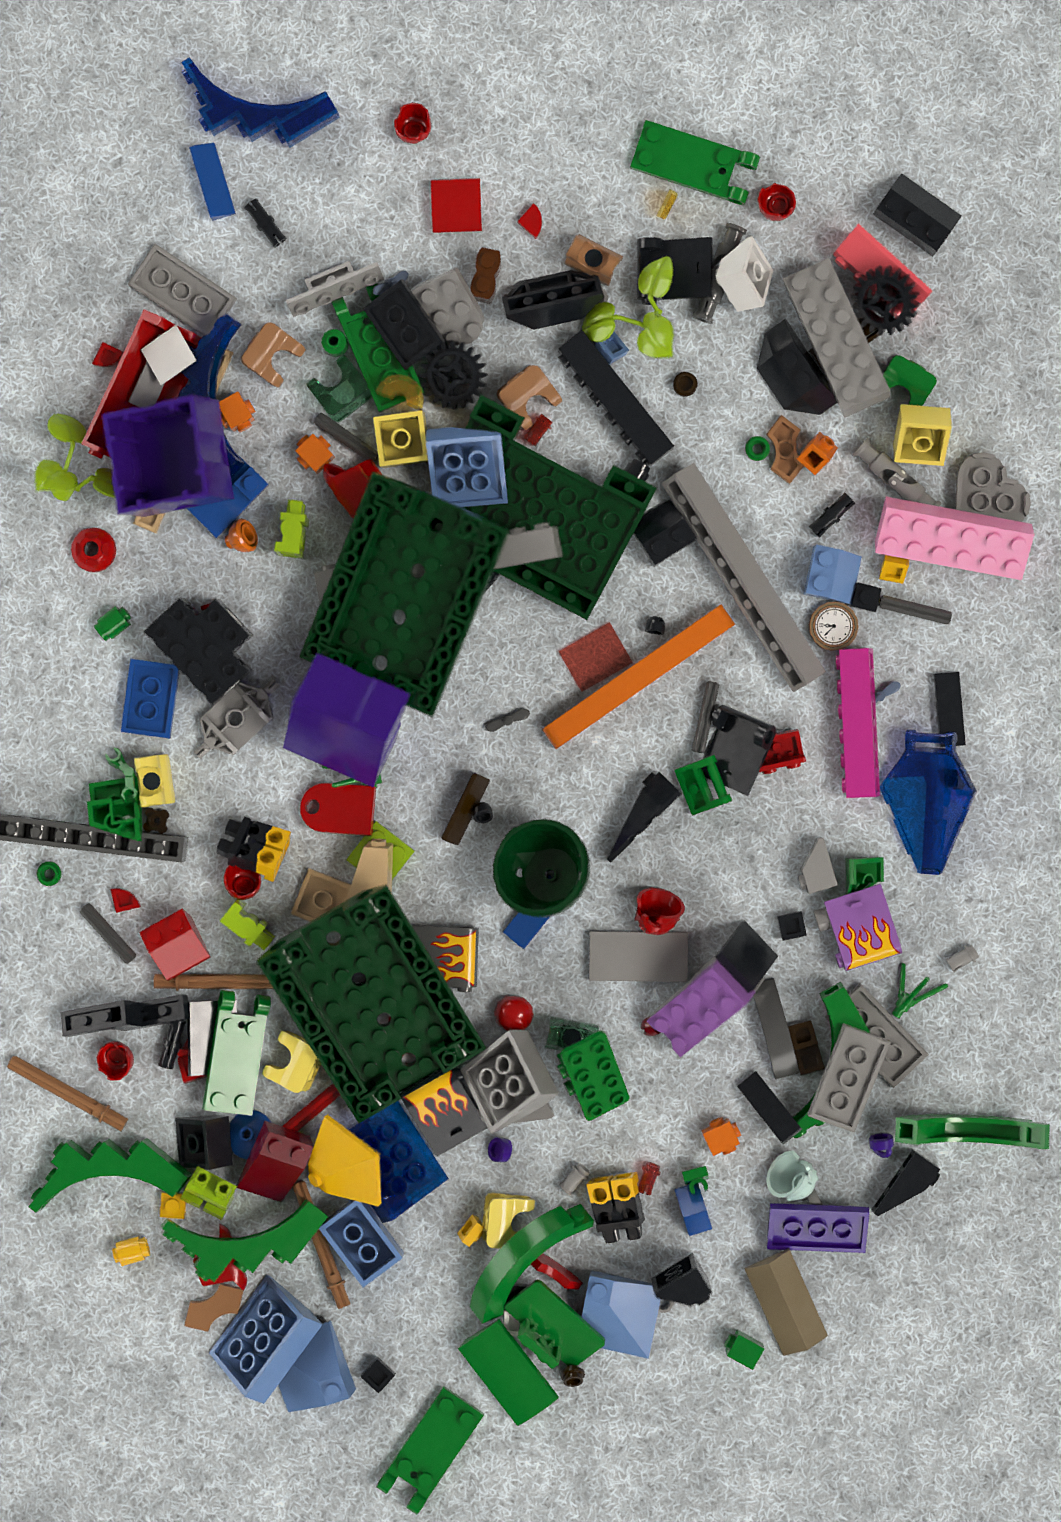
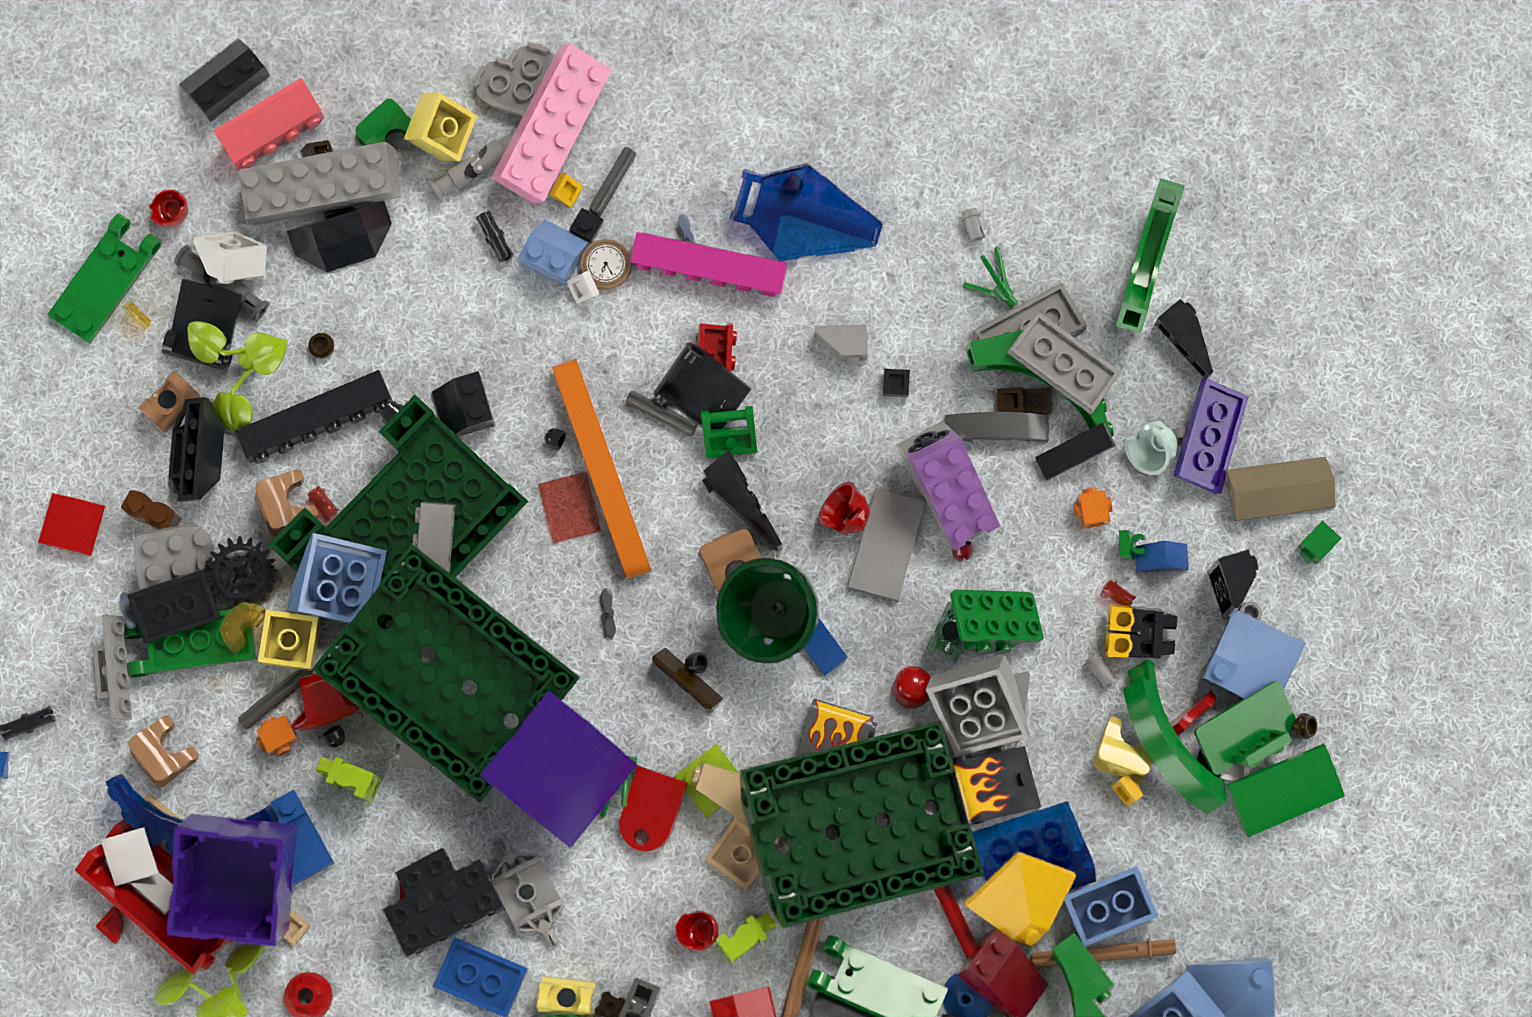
camera: 75 degrees left, 10 degrees down
green brick [94,606,132,641] -> none
light grey tile [128,244,237,340] -> none
black hips [217,816,291,882] -> none
orange brick [219,391,256,433] -> none
orange brick [225,518,258,552] -> none
light yellow piece [262,1031,321,1093] -> none
clear green piece [306,355,372,422] -> none
green brick [322,329,348,357] -> none
black plate [361,1357,396,1394] -> none
green hinge [376,1386,484,1515] -> none
dark purple tile [488,1138,512,1163] -> none
red tile [517,203,542,239] -> none
medium blue plate [594,332,629,365] -> none
light grey brick [661,463,826,692] -> none
black tile [715,921,778,993] -> none
green plate [745,436,770,461] -> none
medium nougat tile [766,415,804,484] -> none
orange brick [797,432,838,475] -> none
light grey axle [814,908,832,932] -> none
medium lavender door [824,884,902,971] -> none
green slope [845,857,884,894] -> none
black gear [850,265,920,335] -> none
dark purple tile [869,1133,894,1158] -> none
black tile [933,672,966,747] -> none
none -> black hinge [322,725,345,748]
none -> white plate [566,271,600,305]
none -> medium nougat piece [700,529,760,593]

